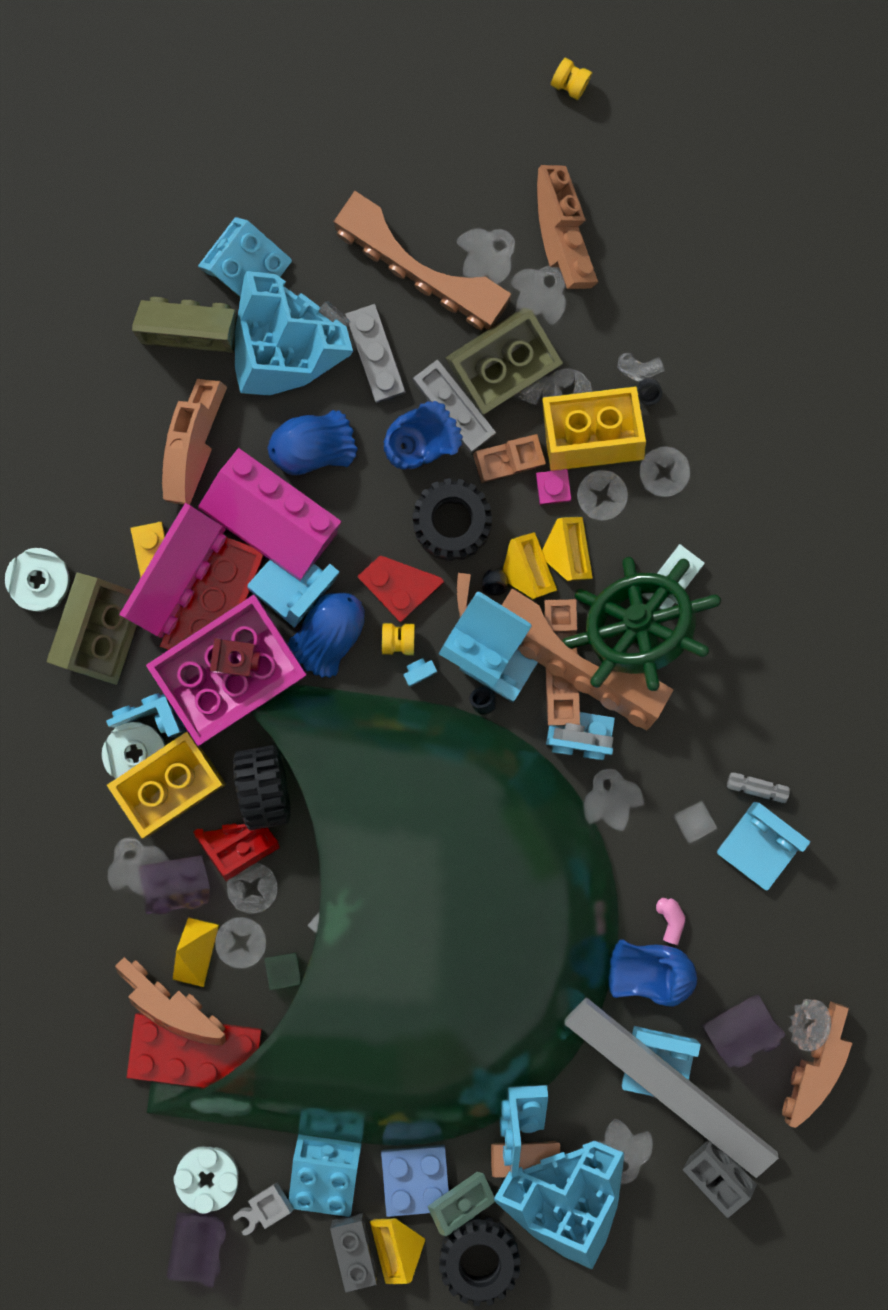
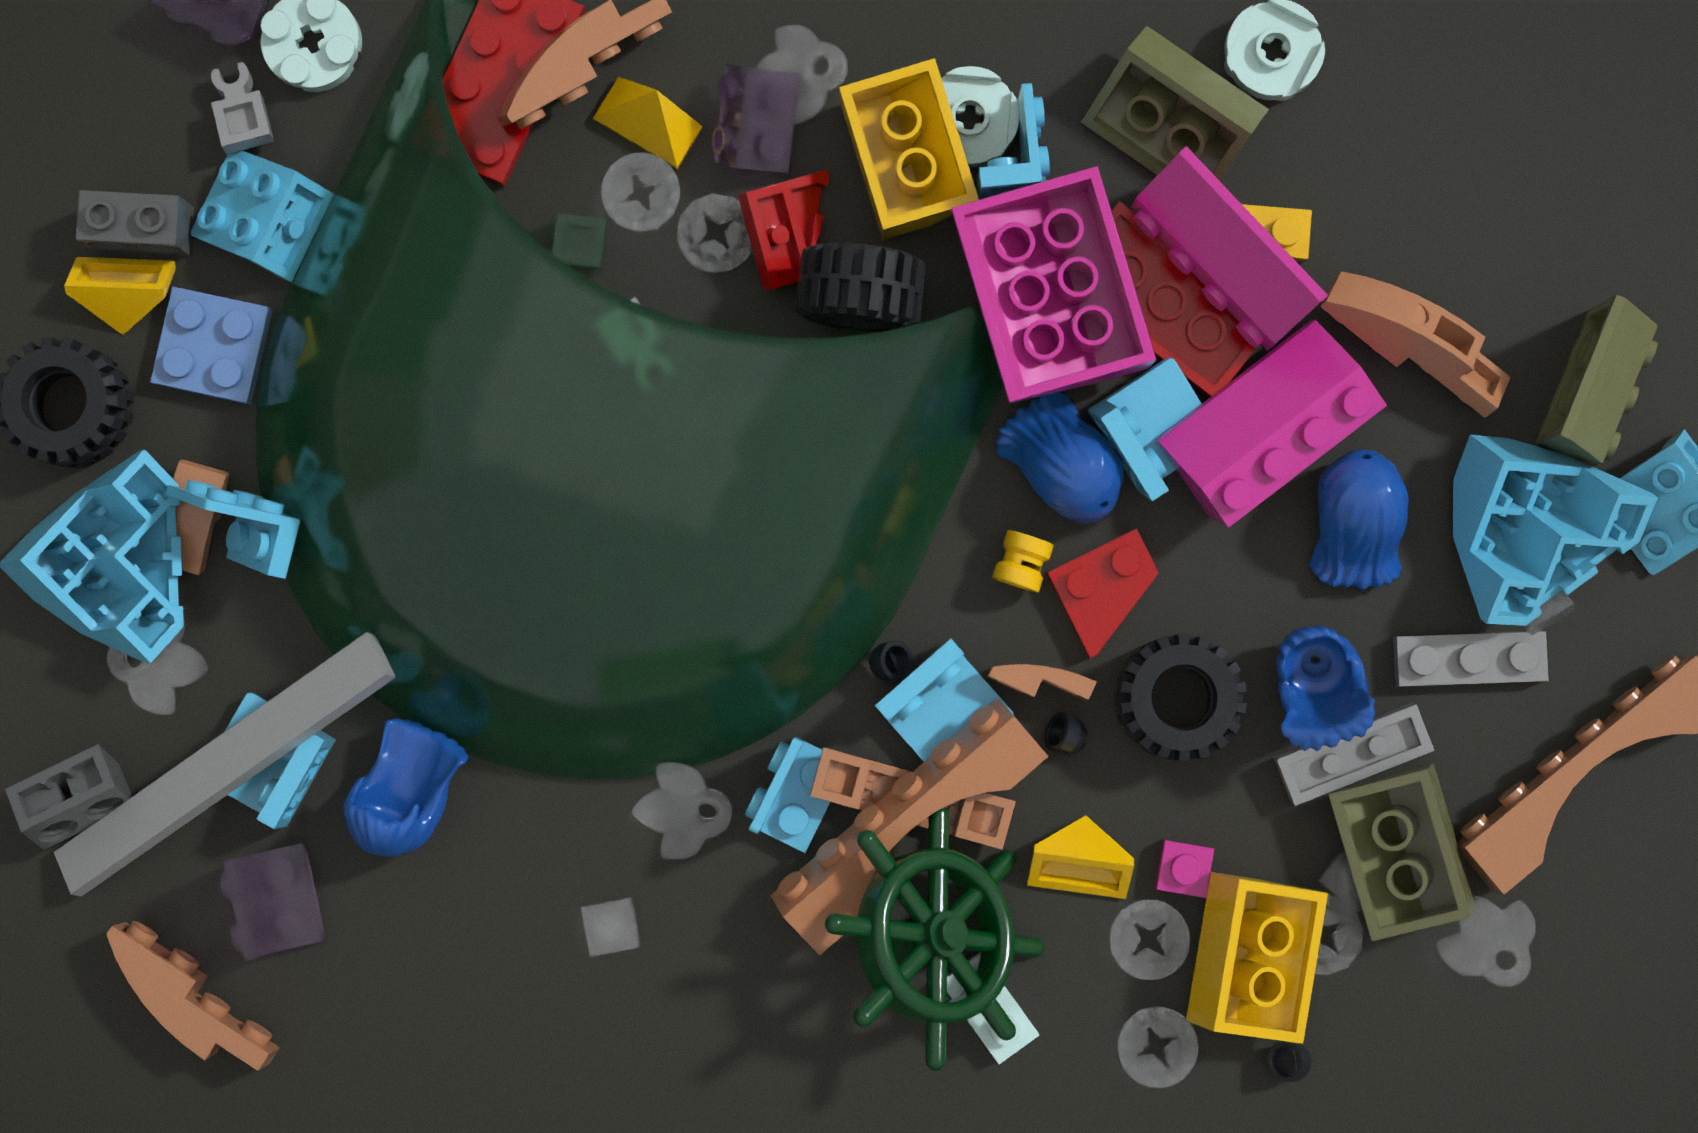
camera: 105 degrees right, 0 degrees up
dark red brick [210,638,261,678] -> none
medium azure plate [403,658,437,687] -> none
sand green plate [427,1171,495,1236] -> none
medium azure bracket [438,592,532,687] -> none
clear plate [457,228,515,284] -> none
nougat slope [473,434,546,484] -> none
yellow slope [503,532,557,599] -> none
nougat slope [537,165,598,289] -> none
light grey plate [553,723,614,748] -> none
clear arm [617,353,664,382] -> none
bright pink arm [656,898,685,945] -> none
medium azure bracket [717,802,810,890] -> none
light grey axle [727,773,790,803] -> none
clear gear [788,999,831,1051] -> none

